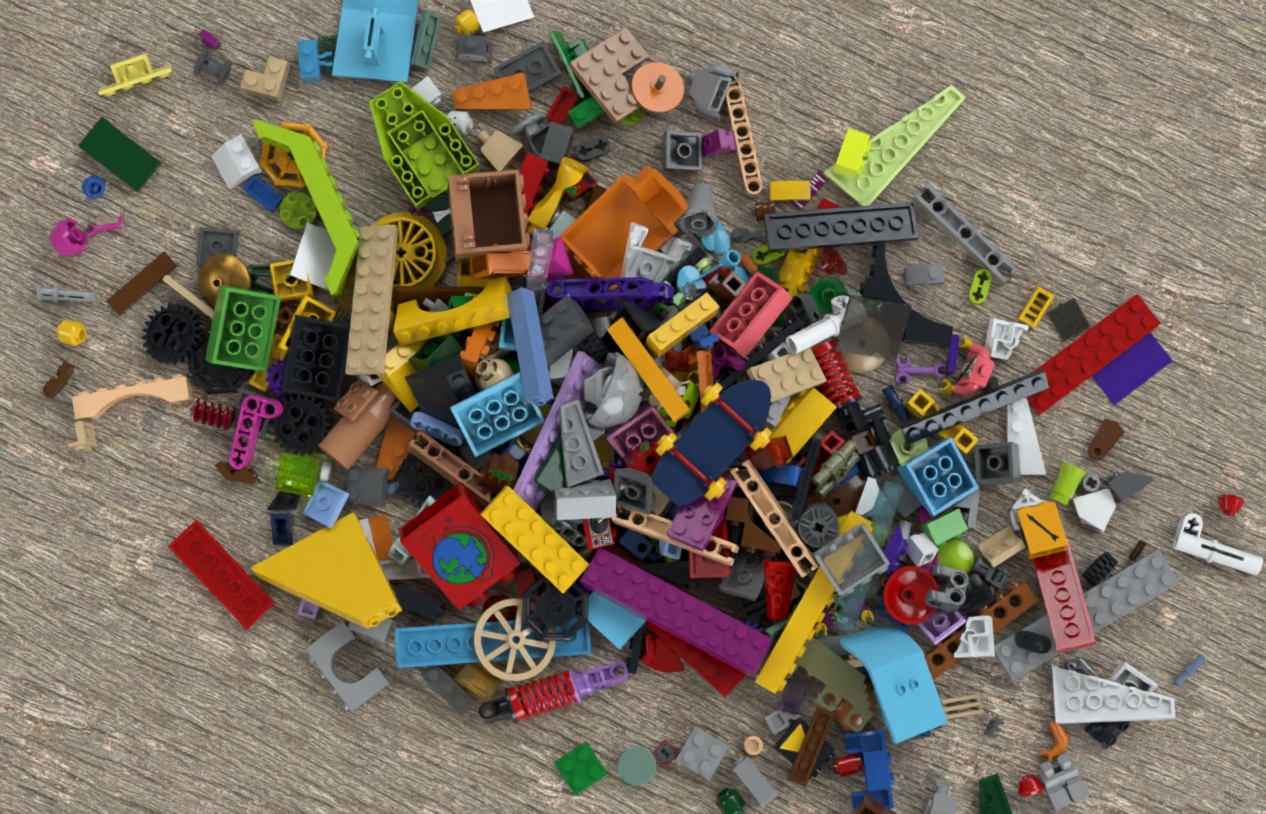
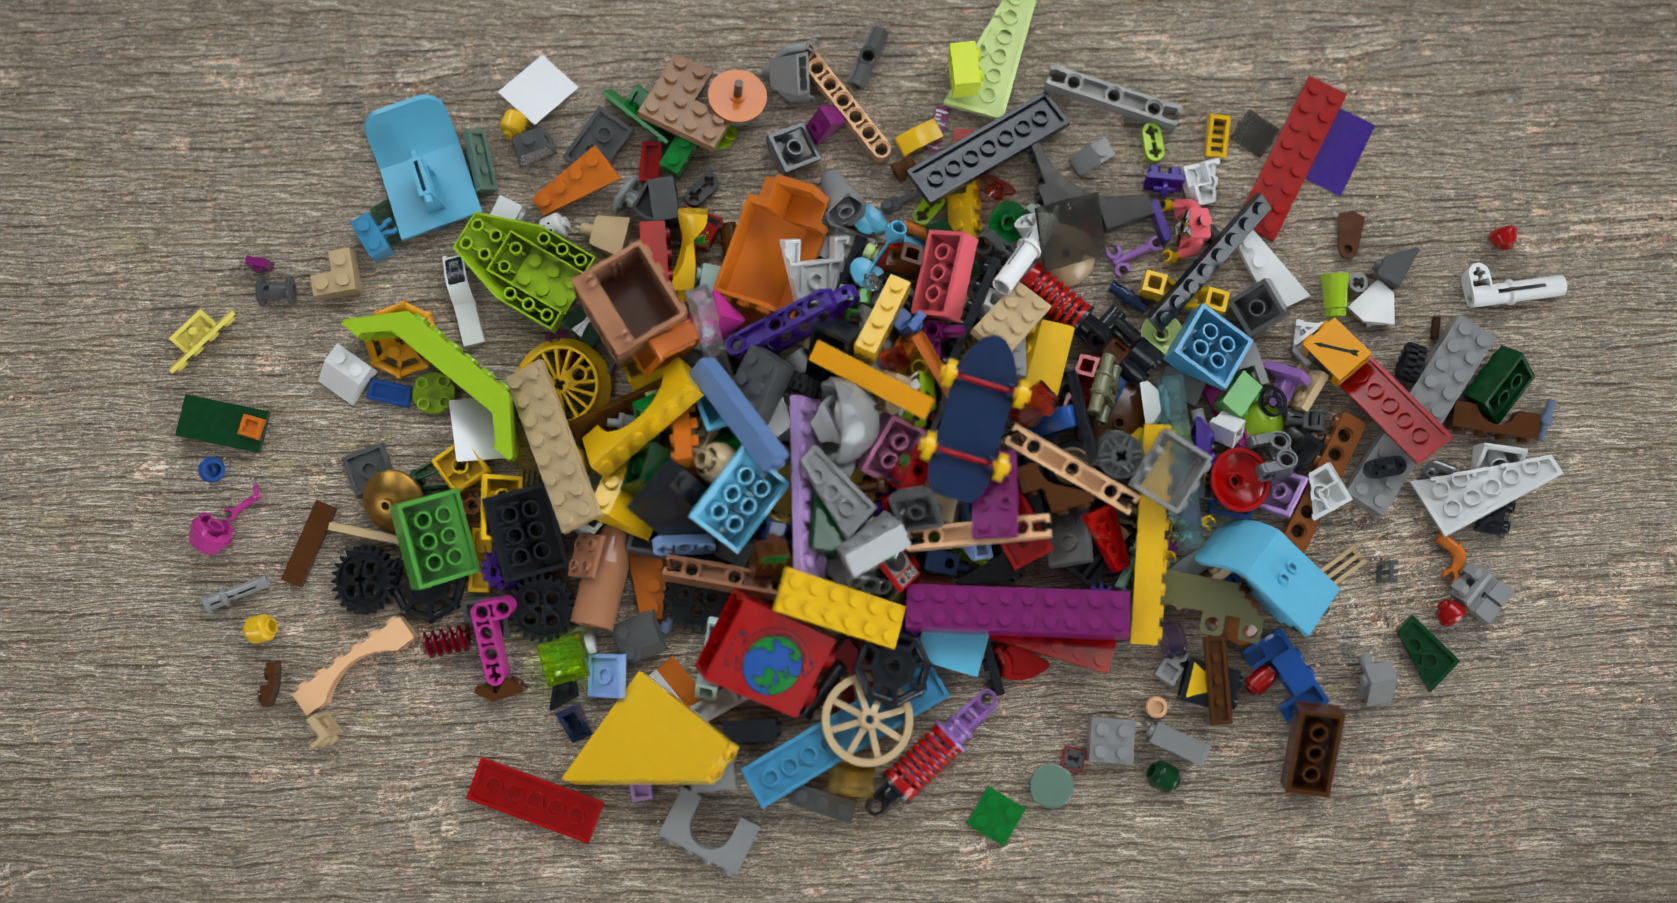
camera: 30 degrees left, 0 degrees up
none -> orange tile [237,414,266,441]
none -> white piece [442,255,486,348]
none -> black pin [799,660,847,720]
none -> dark grey piece [847,26,889,91]
none -> reddish brown piece [855,475,888,494]
none -> dark purple hips [1143,165,1185,199]
none -> medium lavender piece [1259,360,1311,417]
none -> reddish brown arch [1445,401,1541,445]
none -> dark green slope [1464,345,1536,424]

